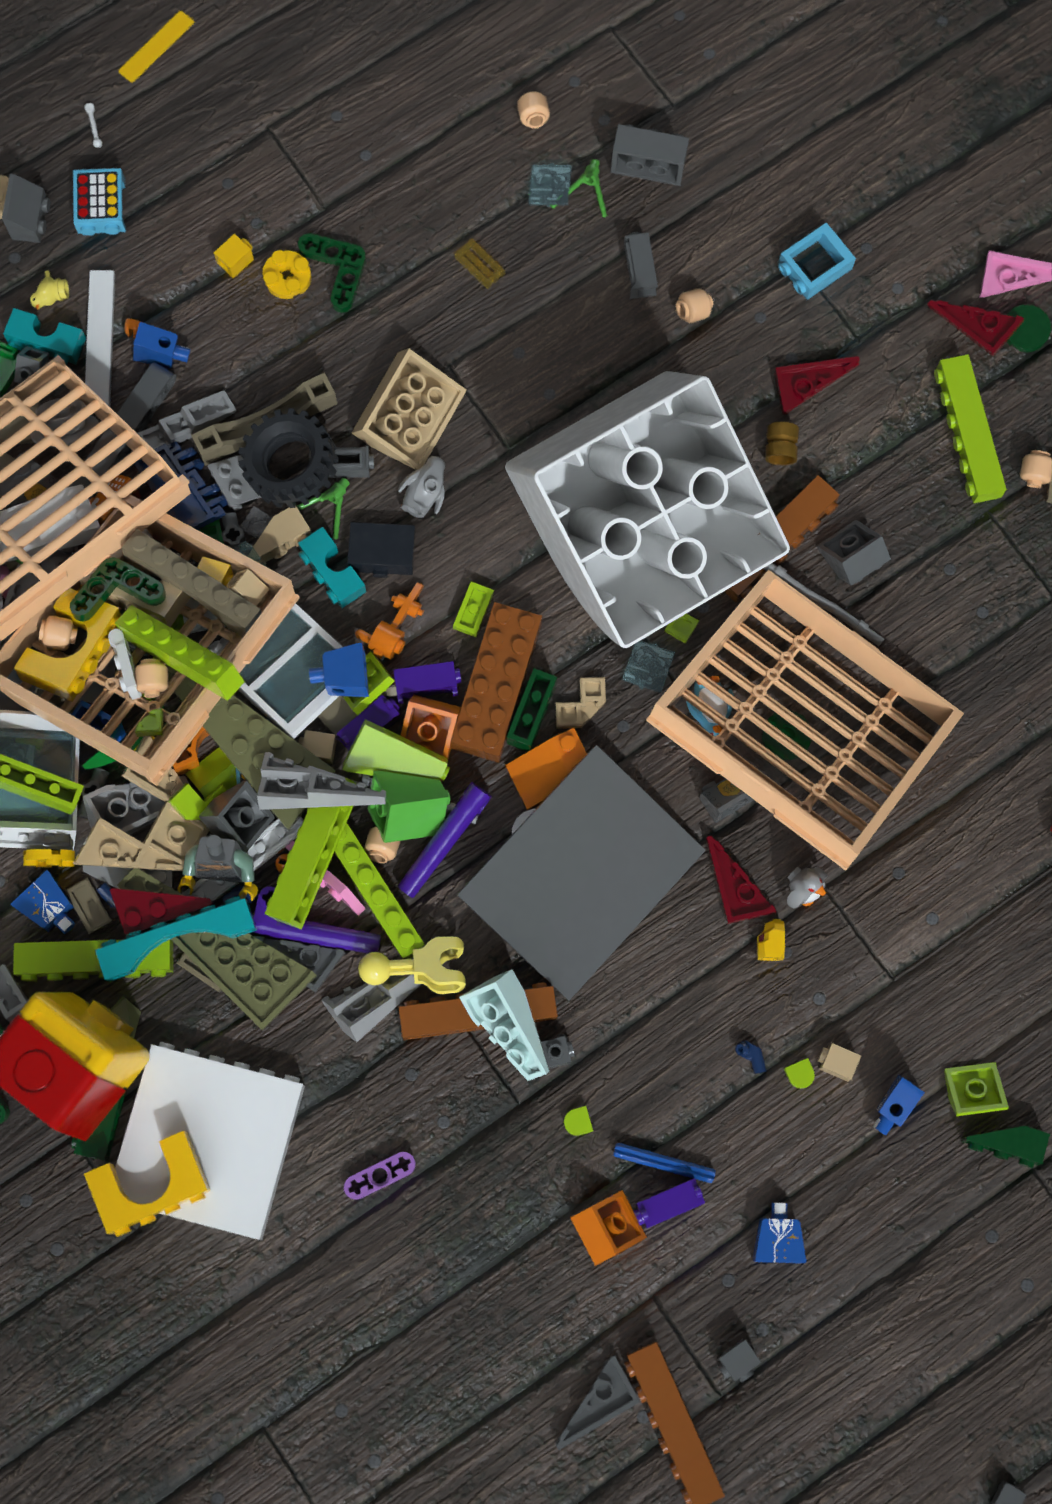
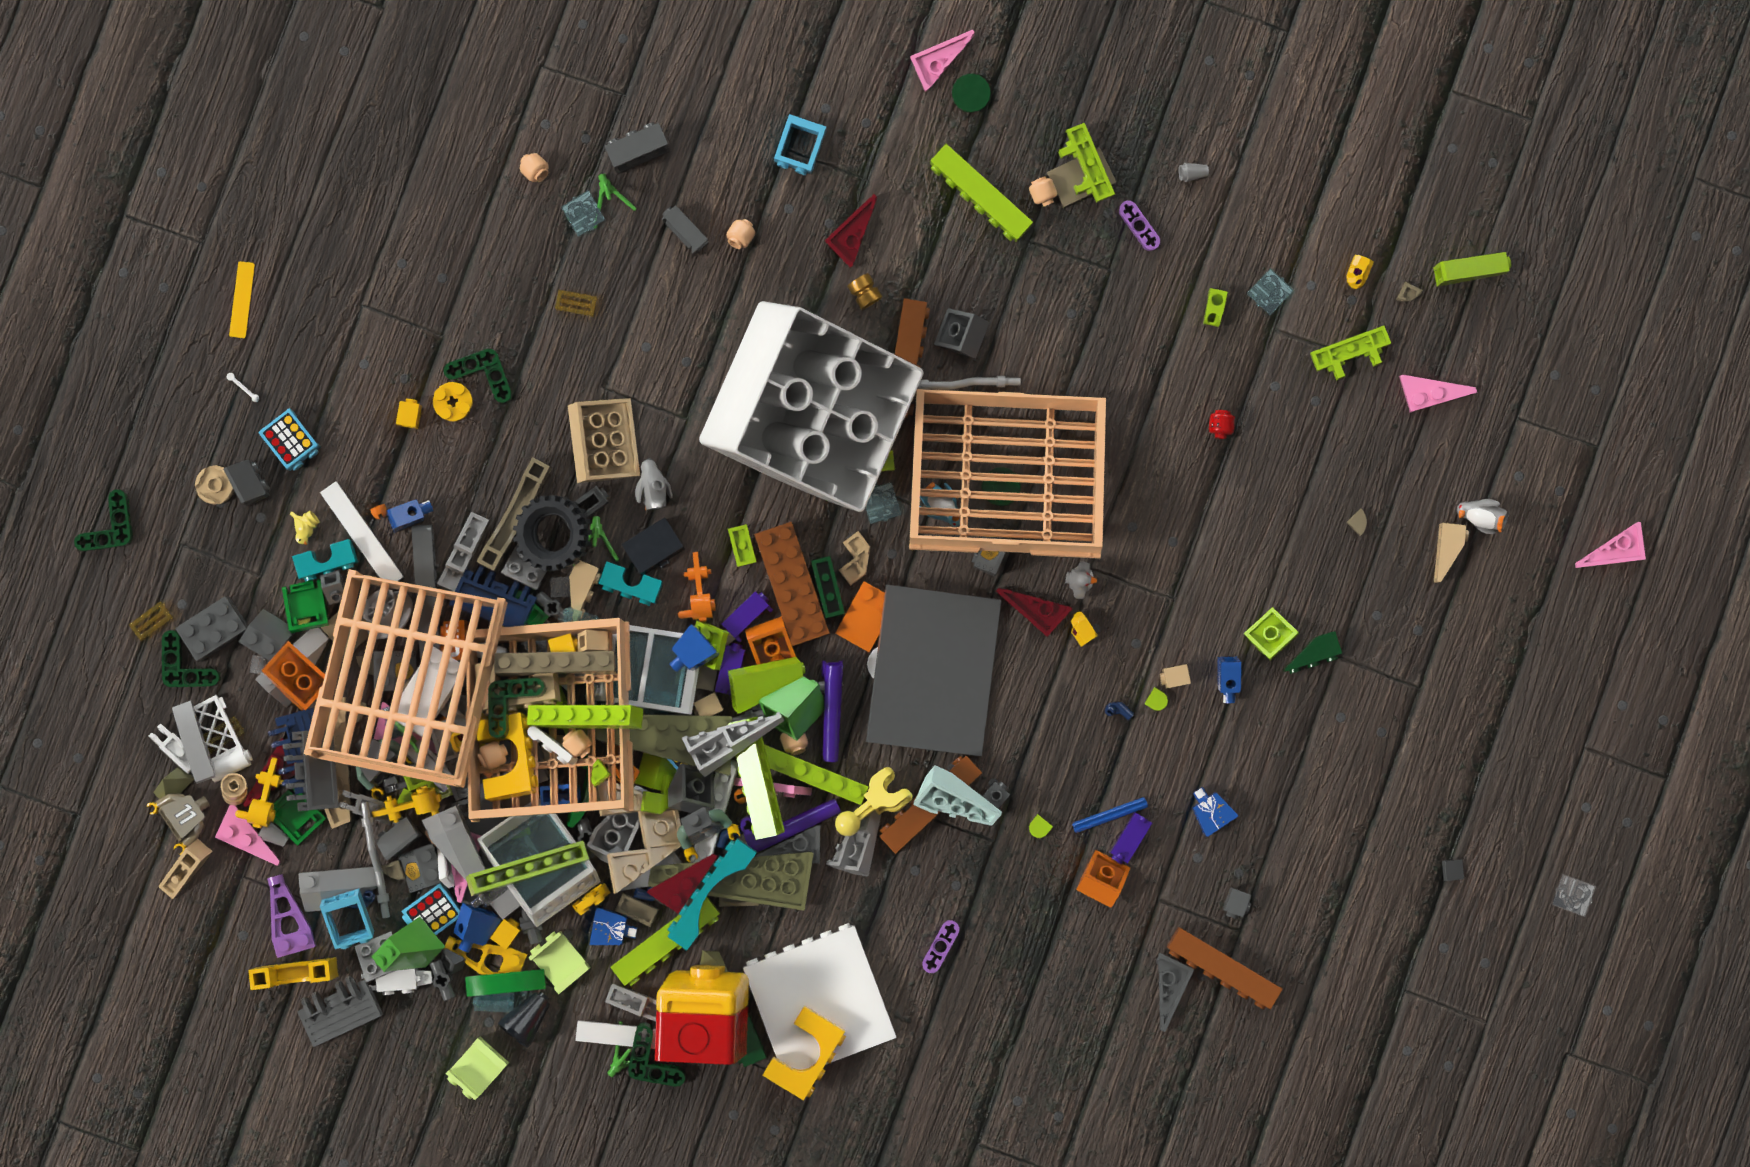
camera: 30 degrees left, 10 degrees up
dark red wing [928,300,1024,356] -> none

